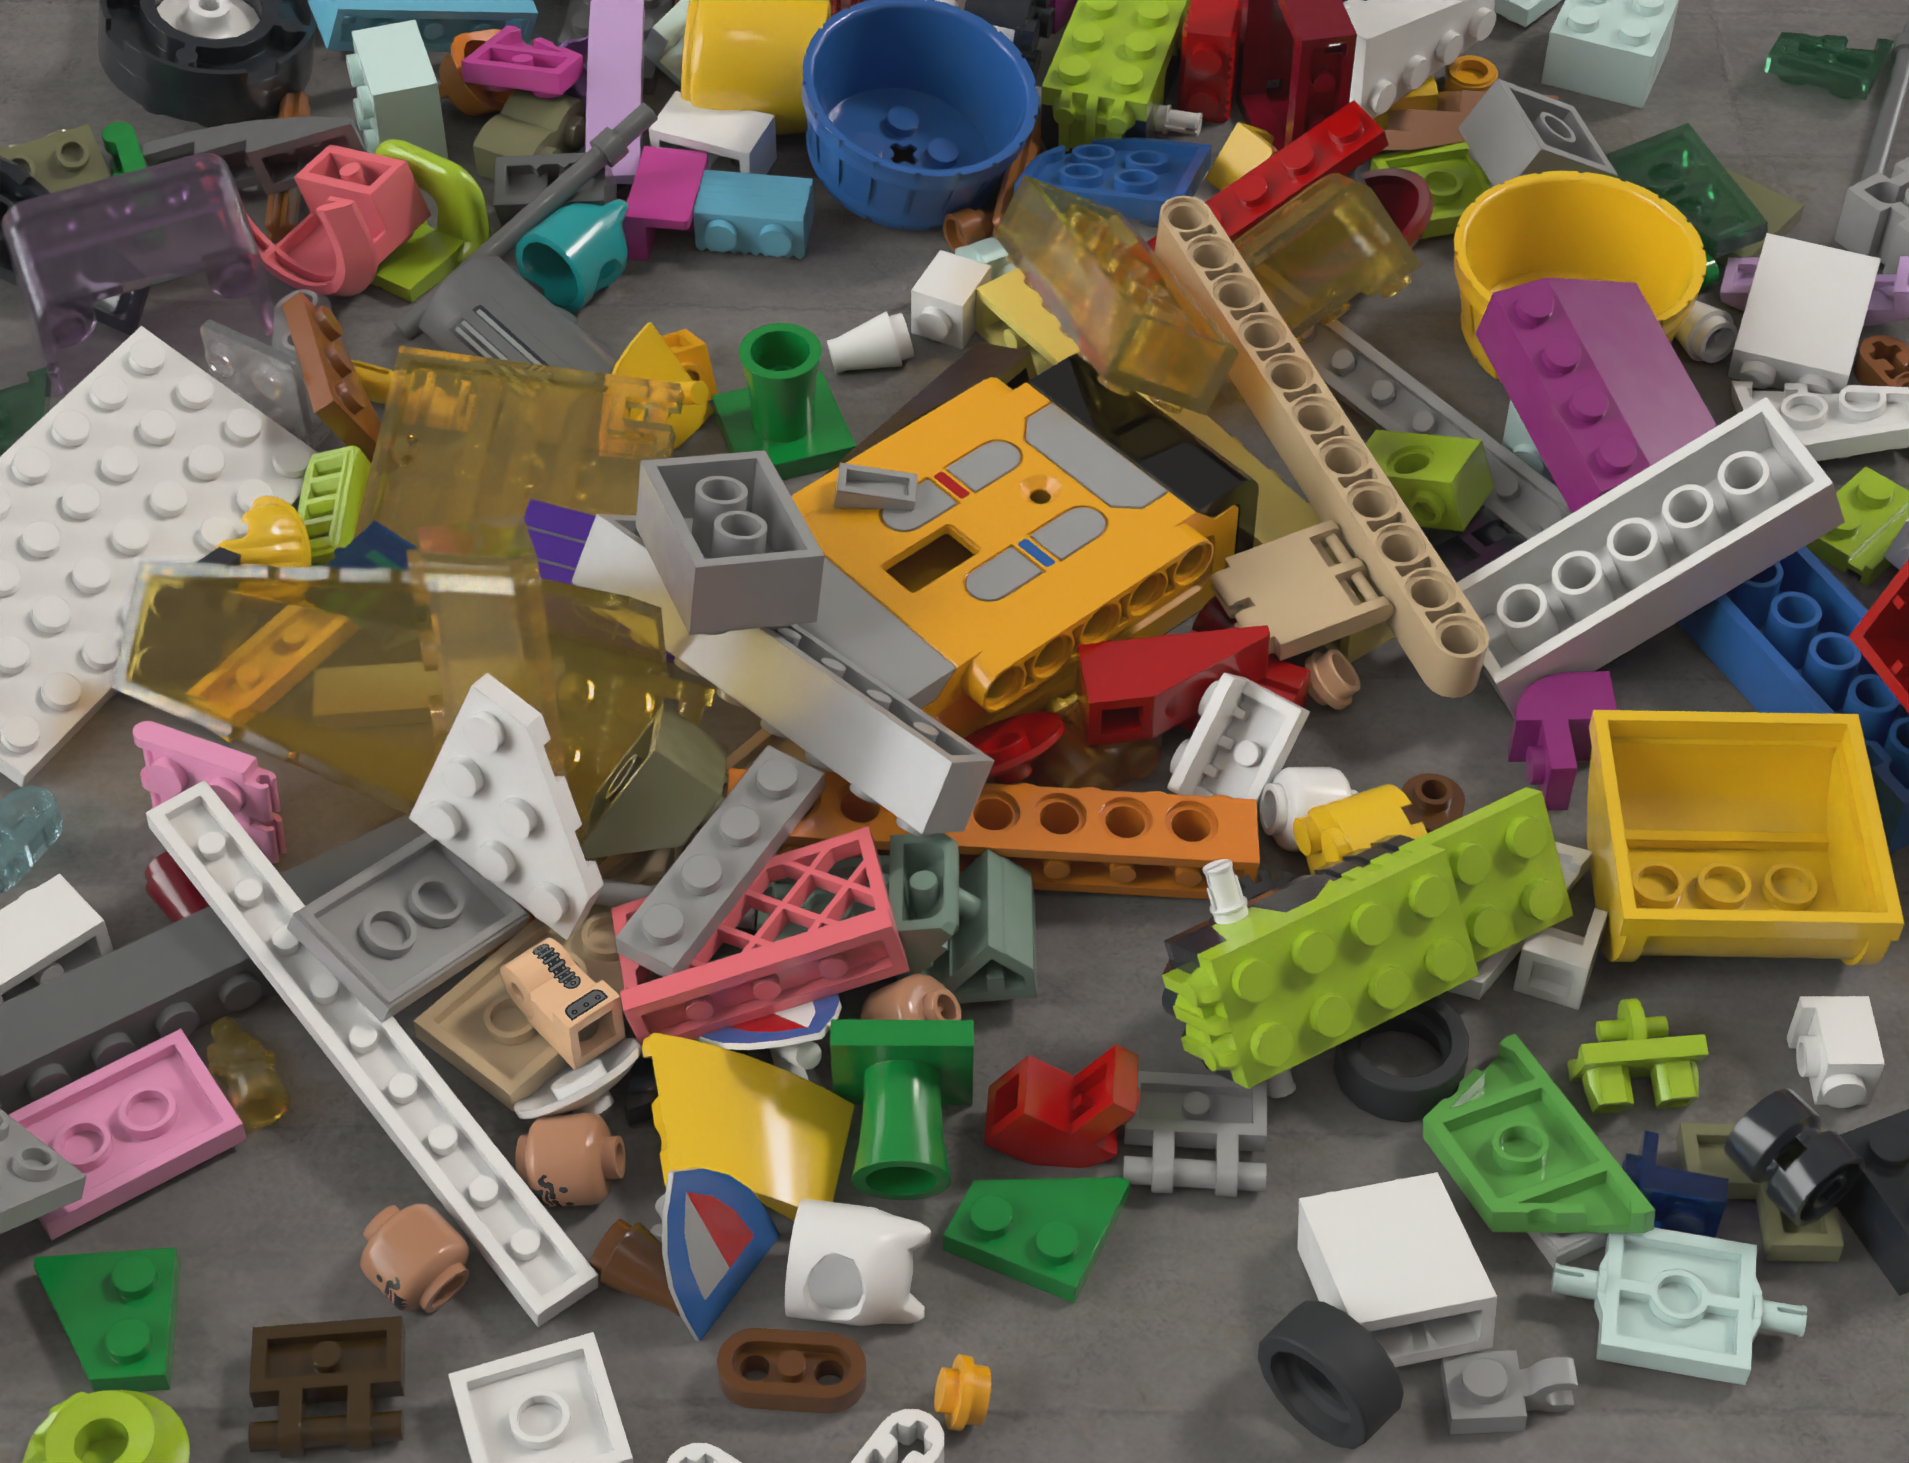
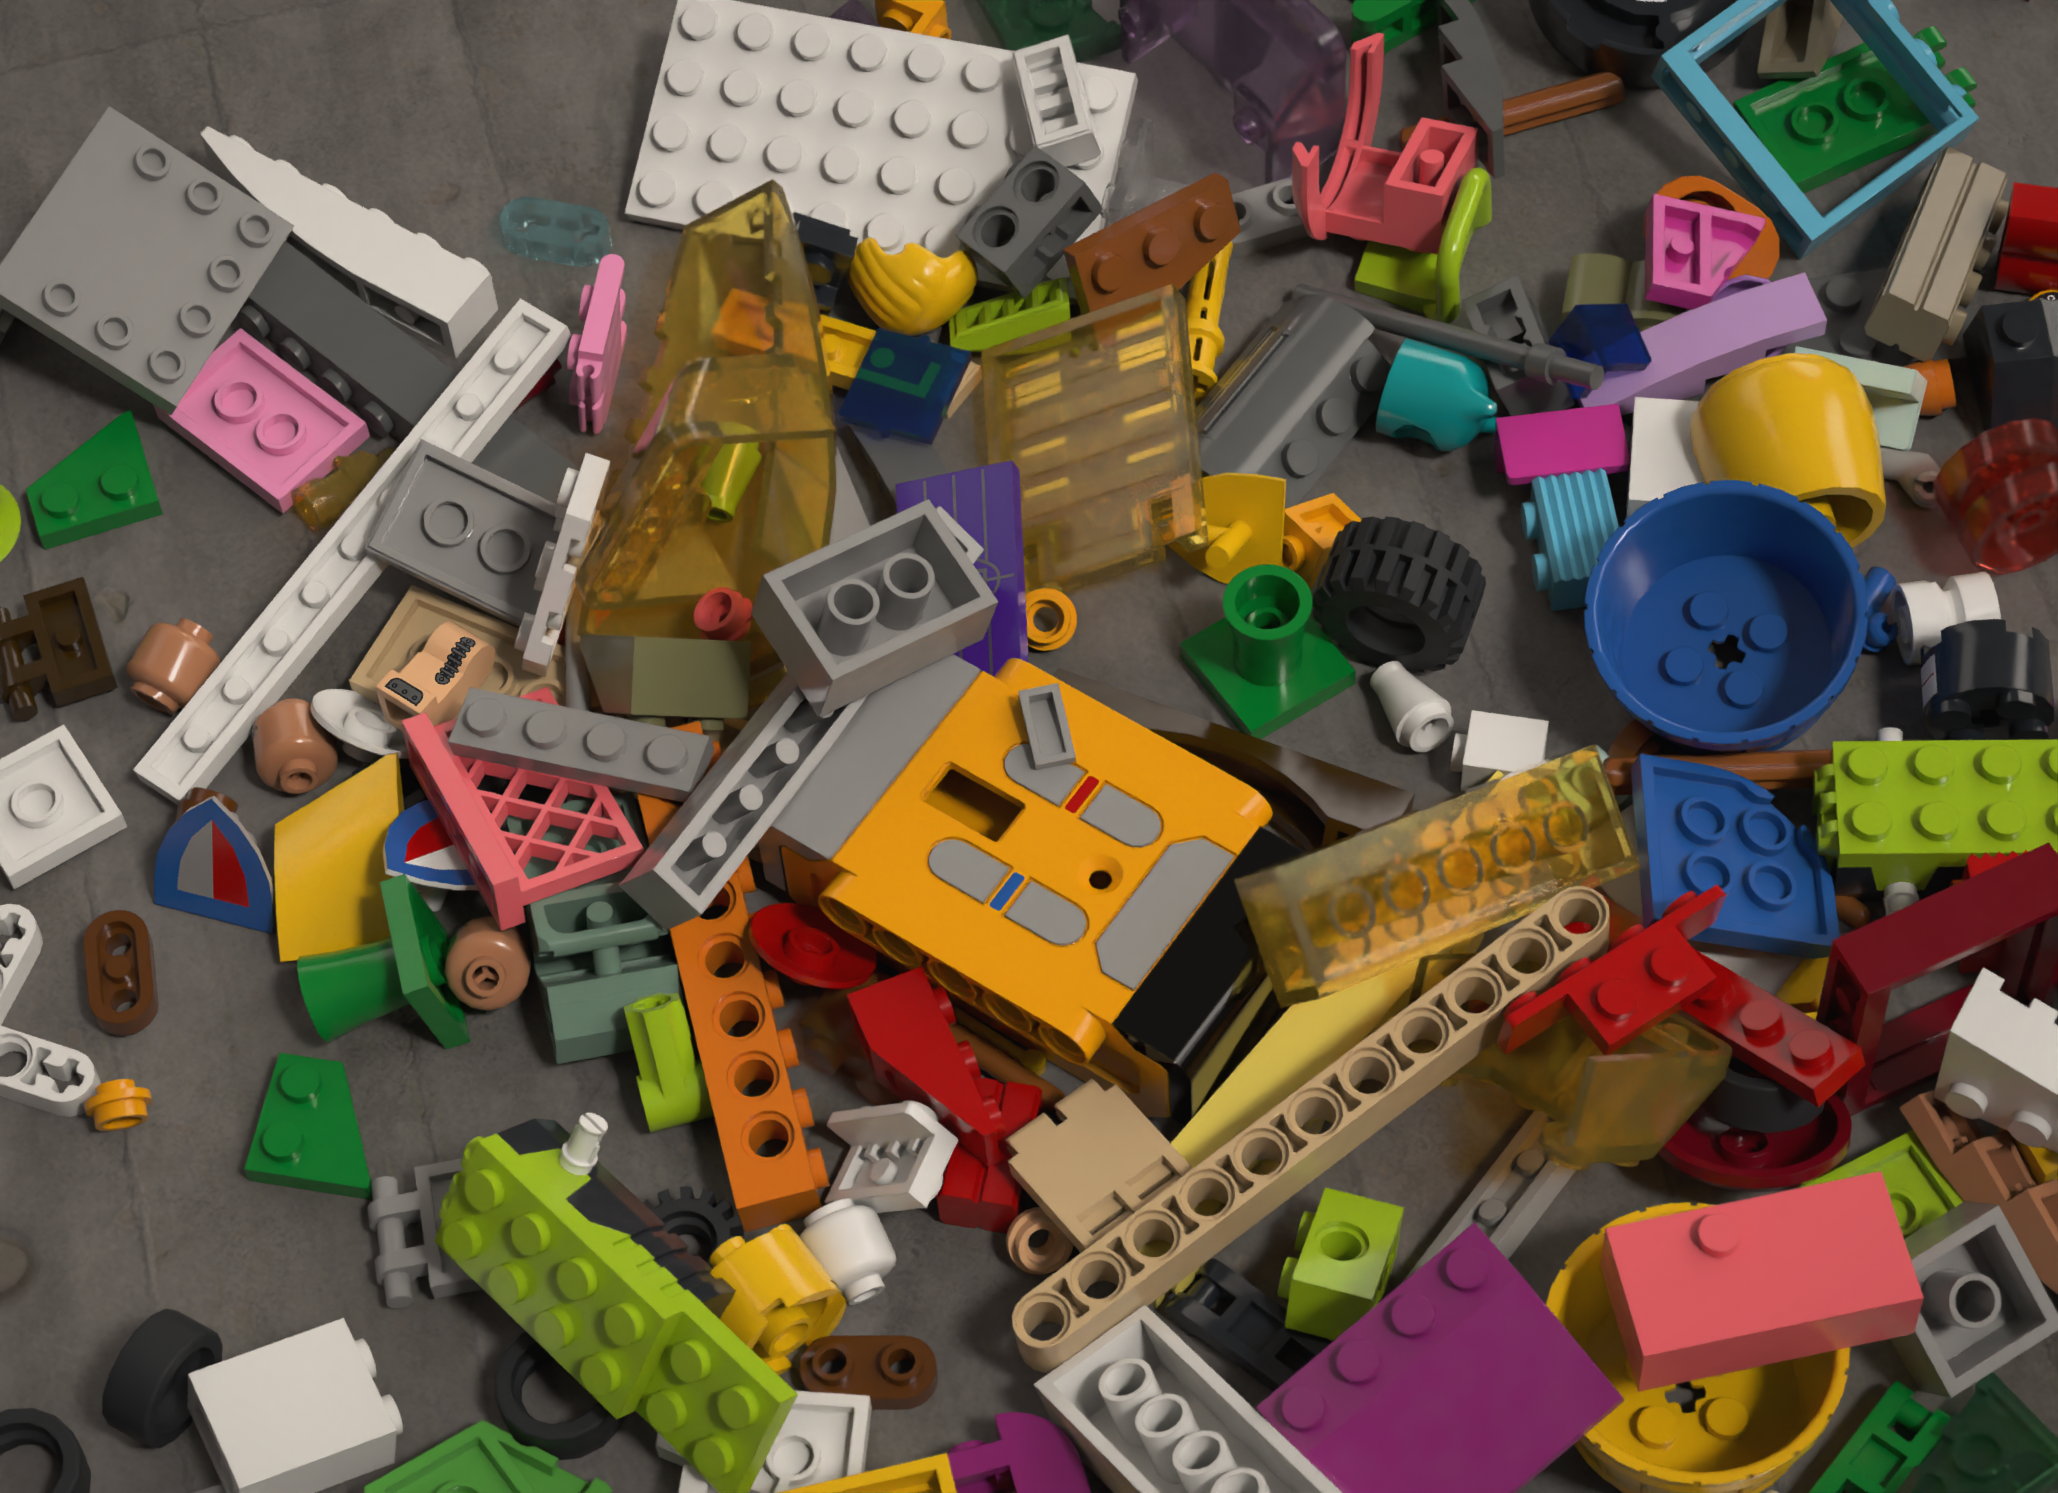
camera: 80 degrees right, 10 degrees up
light aqua brick [346,20,448,159] -> none
white piece [785,1198,931,1326] -> none
red brick [984,1044,1140,1168] -> none
none -> lime piece [623,992,714,1133]
none -> coral plate [694,587,753,641]
none -> lime cone [697,426,762,523]
none -> dark grey brick [955,145,1104,299]
none -> white slope [1011,35,1101,167]
none -> black tyre [1312,516,1486,673]
none -> red bracket [1496,885,1727,1057]
none -> clear blue panel [1548,303,1652,399]
none -> coral brick [1600,1171,1924,1392]

